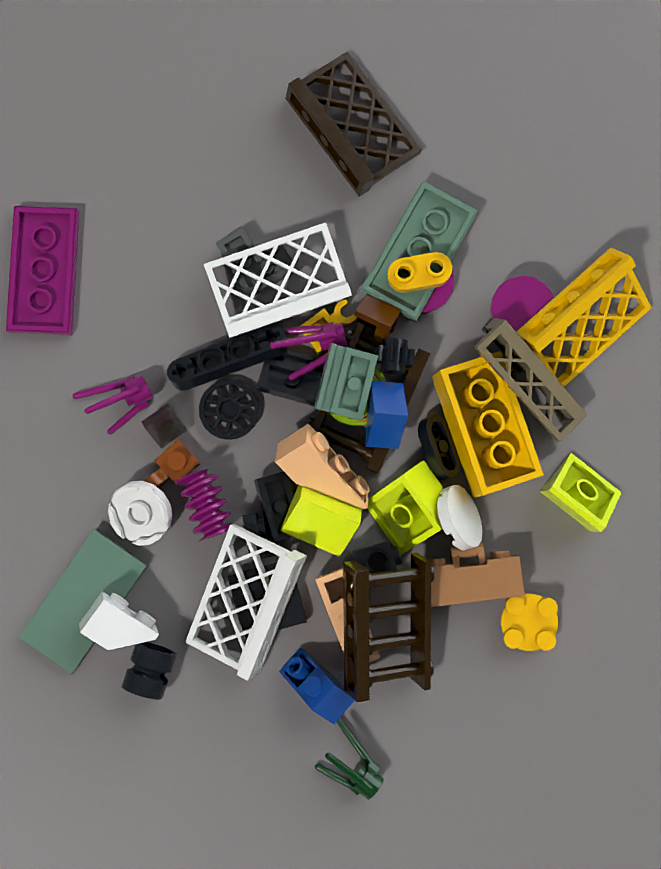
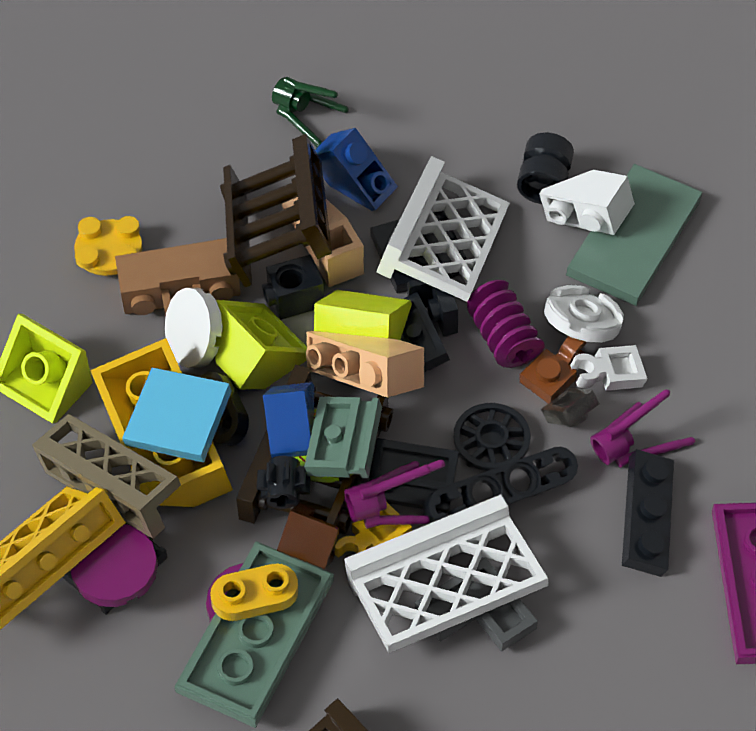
camera: 175 degrees right, 30 degrees down
none -> medium azure tile [122,367,232,463]
none -> white plate [570,345,648,391]
none -> black plate [622,449,674,577]

